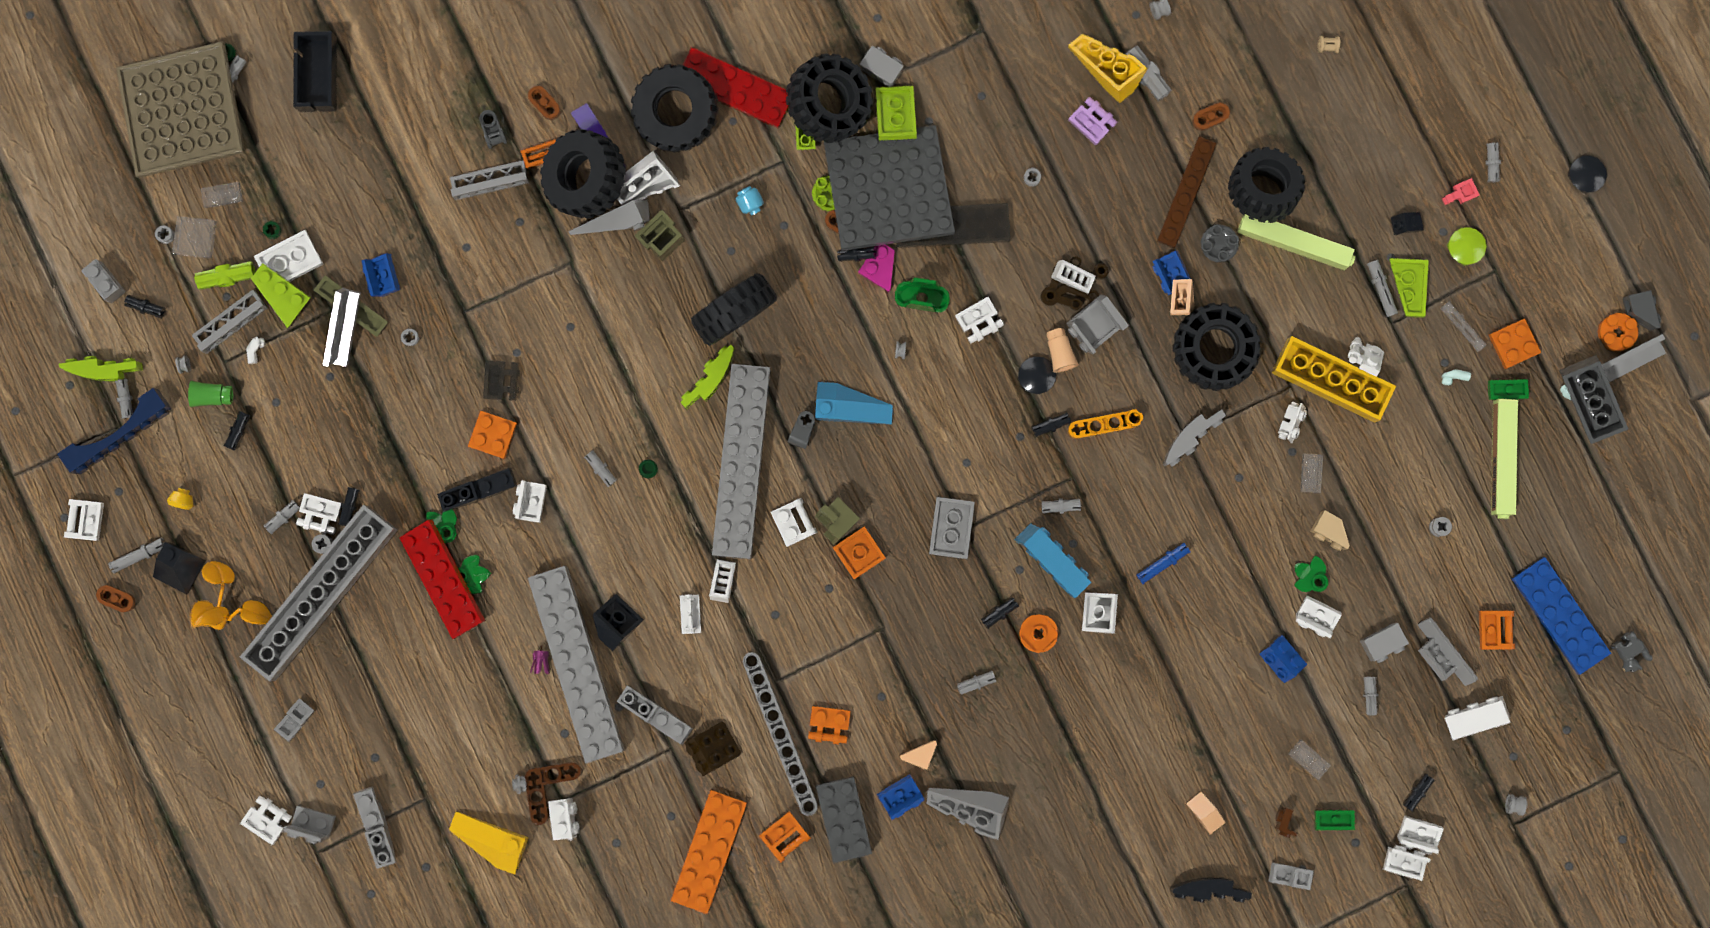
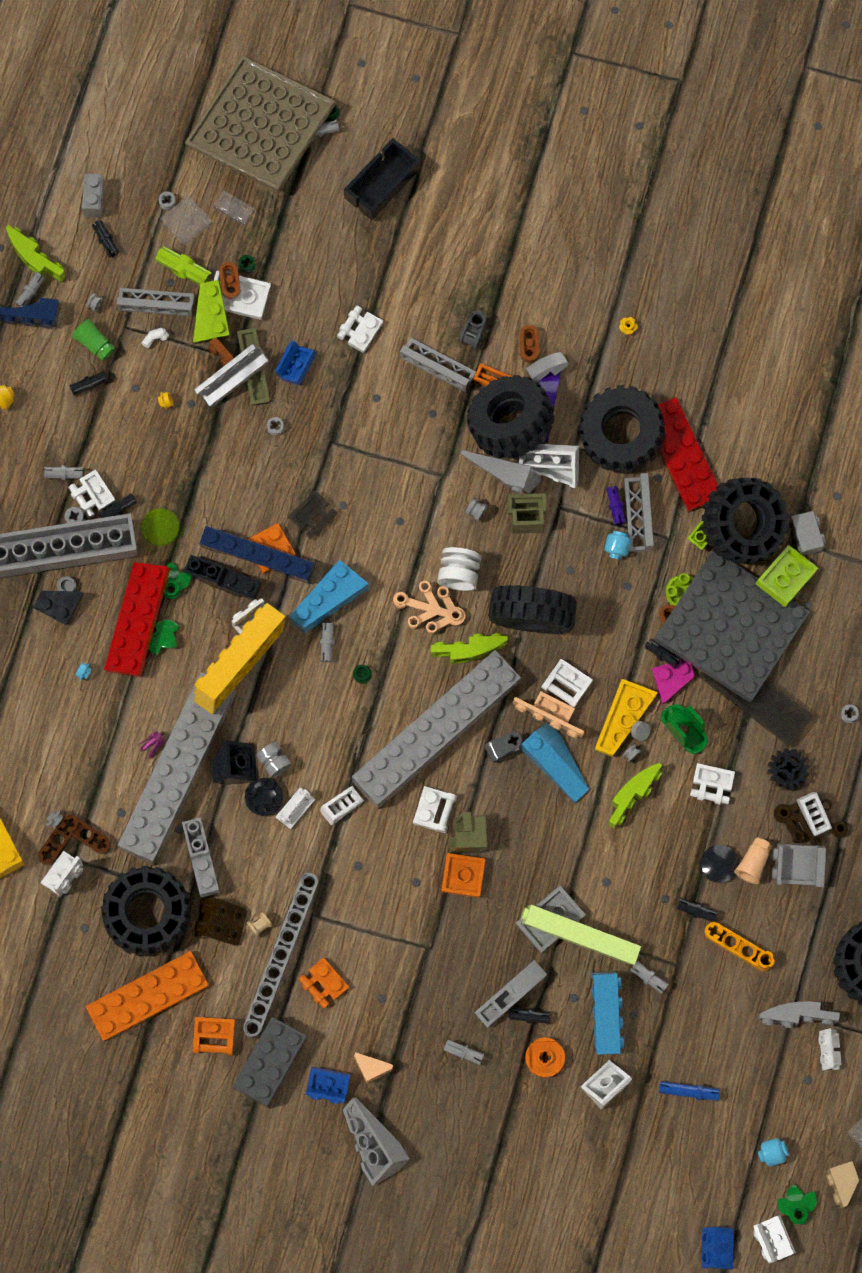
camera: 40 degrees right, 10 degrees down
none -> black wing [33,591,84,625]
none -> light grey tile [57,576,77,591]
none -> medium azure plate [75,662,92,680]
none -> black tyre [101,866,191,957]
none -> clear neon green tile [141,508,179,546]
none -> yellow plate [158,391,173,409]
none -> yellow brick [194,603,285,715]
none -> dark blue arch [199,526,315,584]
none -> dark orange plate [208,338,234,367]
none -> dark orange plate [219,262,241,300]
none -> black dish [244,778,283,816]
none -> tan bush [246,912,272,937]
none -> light grey wheel [256,742,292,778]
none -> dark azure wedge [290,560,369,634]
none -> white plate [337,306,383,353]
none -> light nougat plant [393,581,465,634]
none -> white wheel [437,547,482,591]
none -> light grey wheel [465,498,488,522]
none -> light grey slope [474,960,547,1027]
none -> light nougat bracket [513,691,584,739]
none -> yellowish green brick [521,905,641,965]
none -> light grey slope [526,352,569,382]
none -> white plate [541,659,593,708]
none -> yellow wing [595,679,658,757]
none -> dark purple pin [606,486,626,526]
none -> lime slope [608,763,663,829]
none -> yellow plate [619,317,638,335]
none -> light grey fence [624,473,654,552]
none -> light grey tile [631,721,650,741]
none -> medium azure head [758,1138,789,1167]
none -> black gear [767,748,810,791]
none -> white hinge [819,1028,842,1071]

